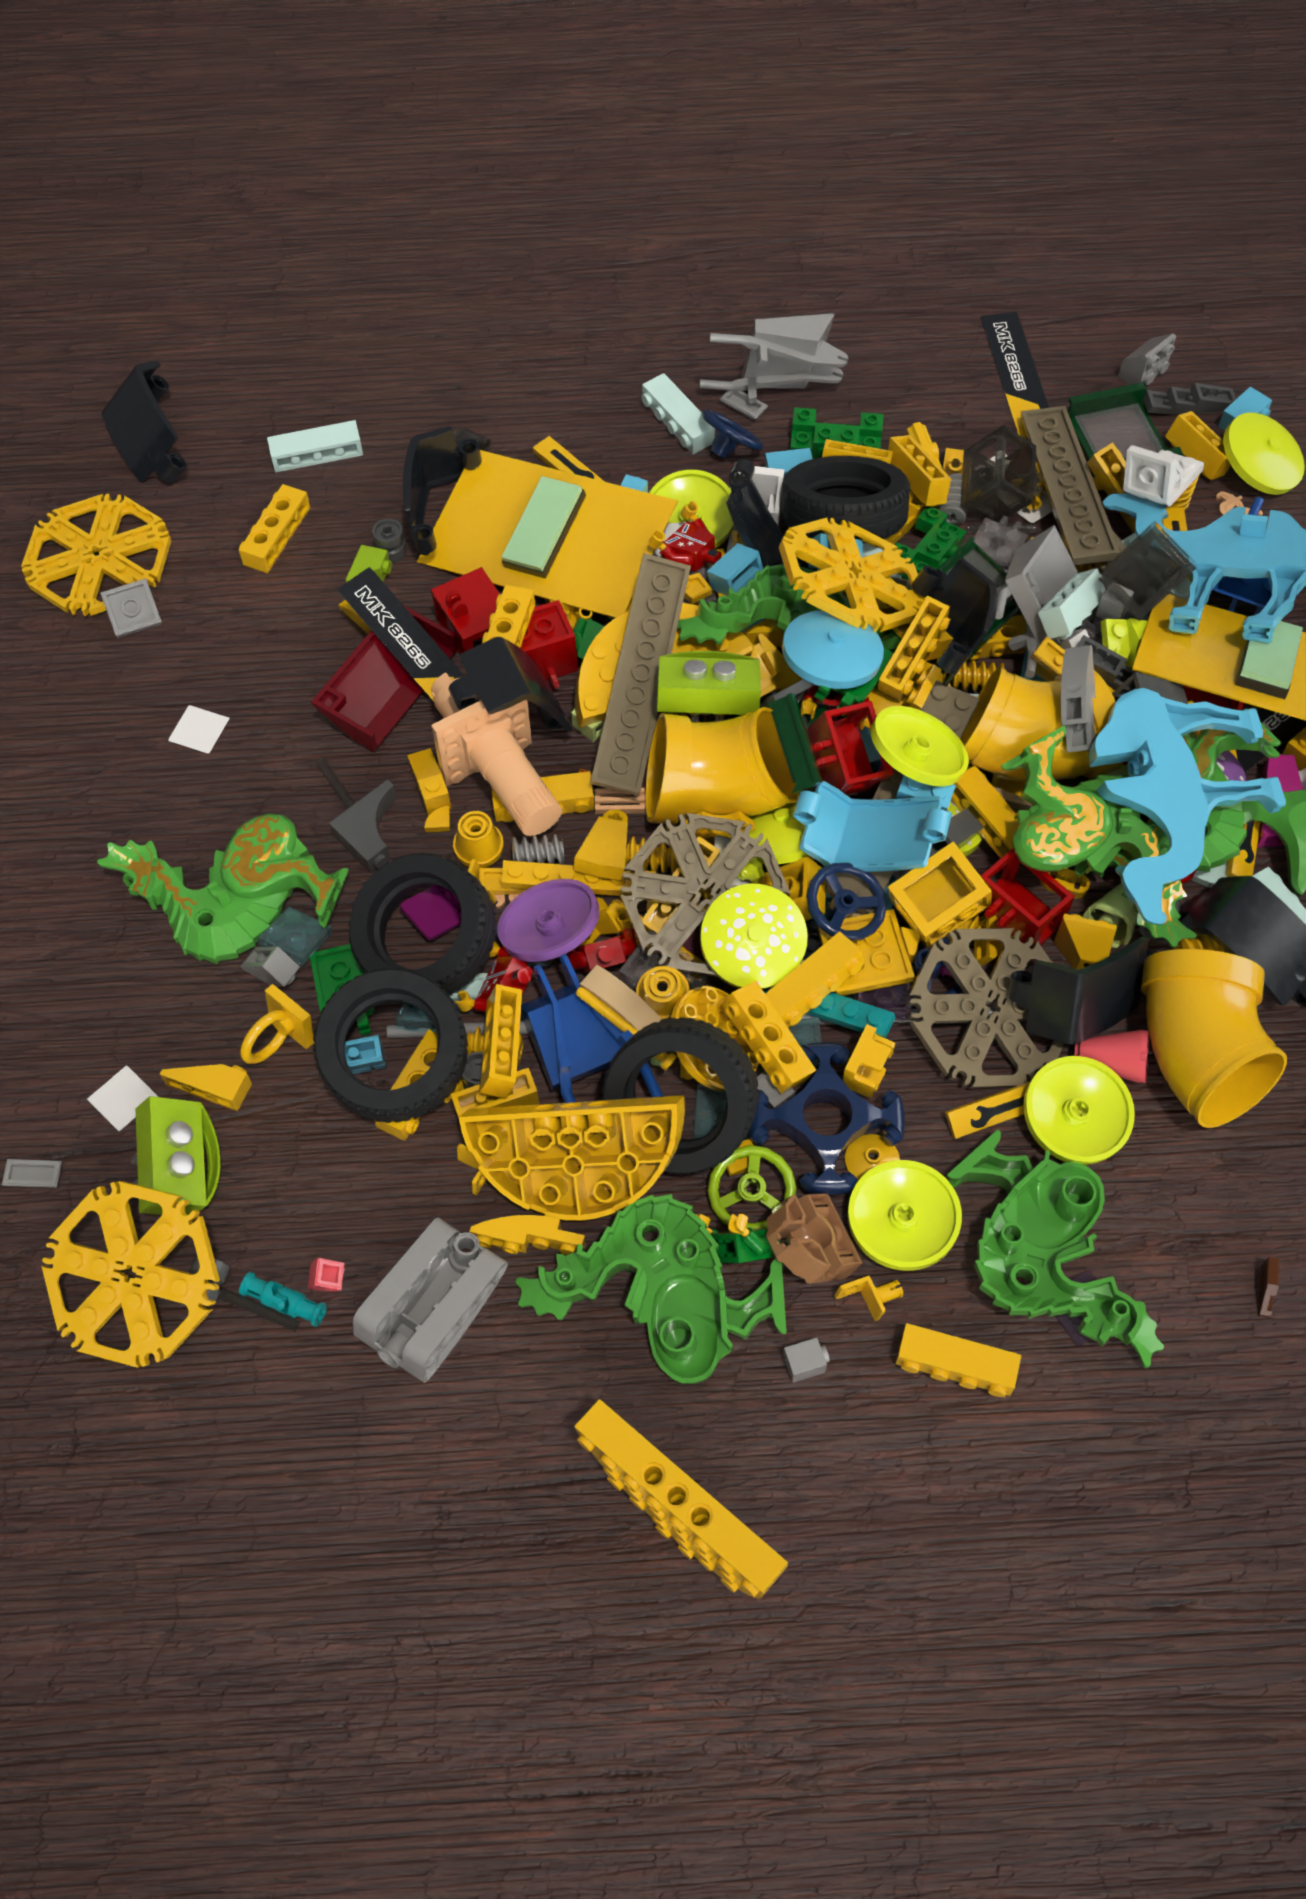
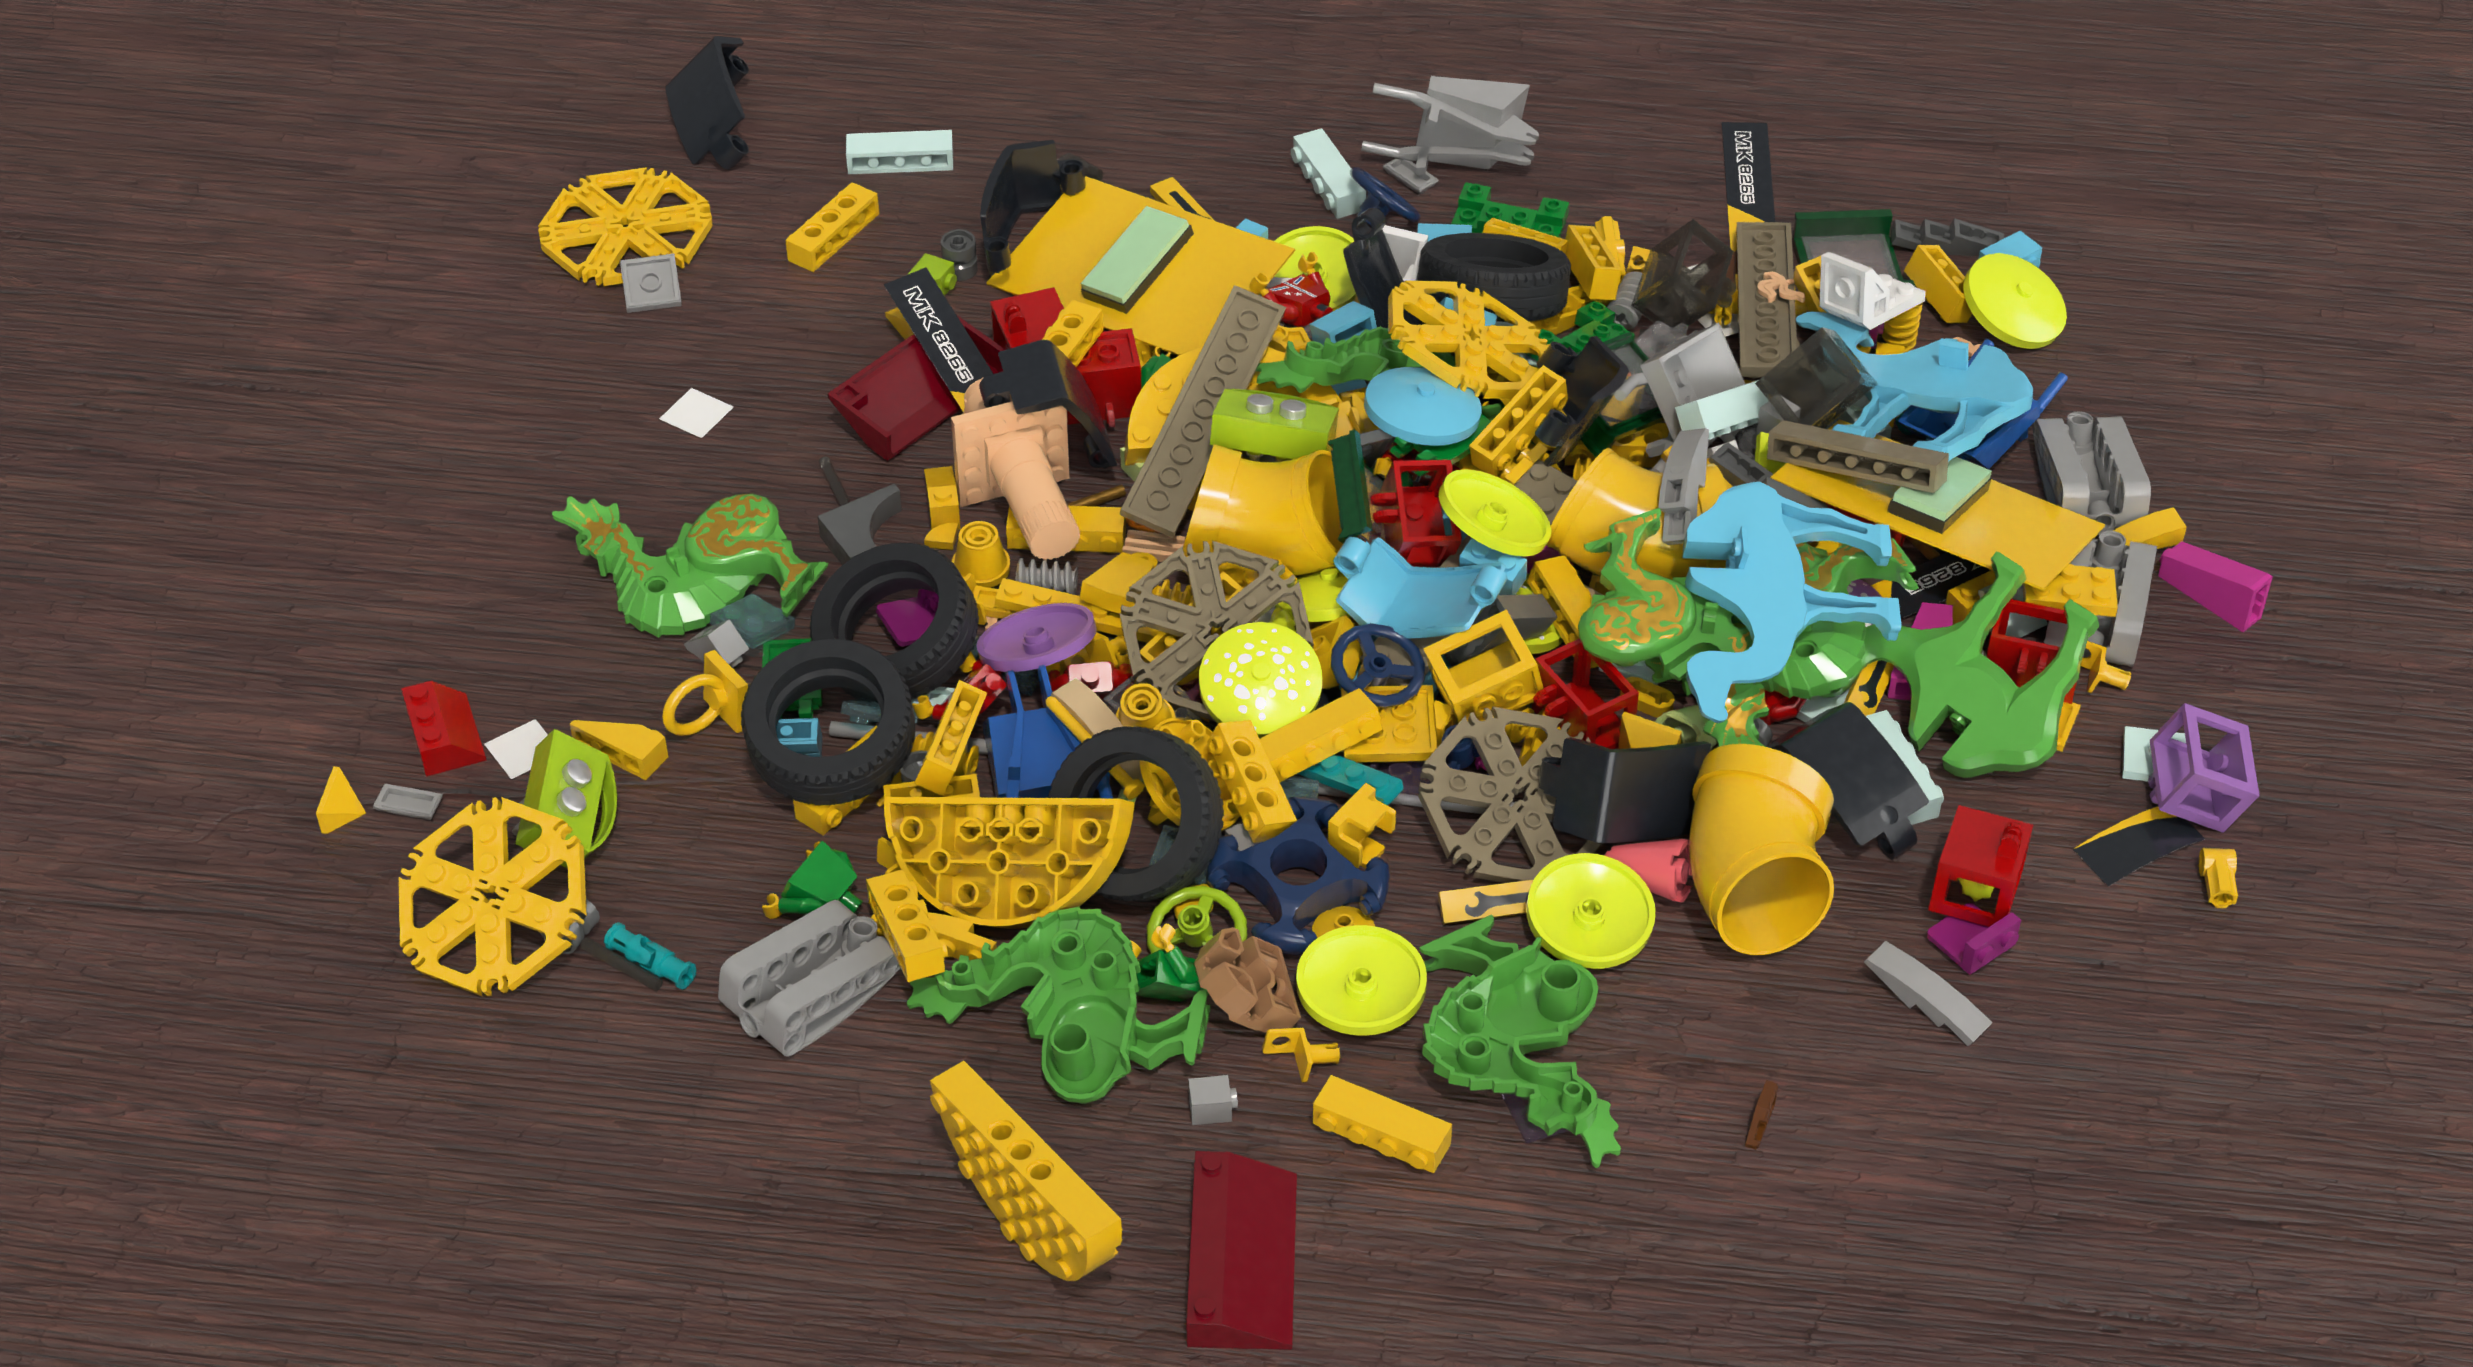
camera: 10 degrees right, 15 degrees down
coral slope [308,1258,345,1291] -> none
light grey slope [1118,333,1176,385] -> none
none -> red slope [401,681,487,777]
none -> green torso [762,841,863,919]
none -> yellow brick [866,869,948,982]
none -> pearl gold bar [1067,484,1126,506]
none -> dark red slope [1187,1151,1297,1350]
none -> light nougat piece [1757,271,1805,303]
none -> dark tan brick [1767,420,1949,493]

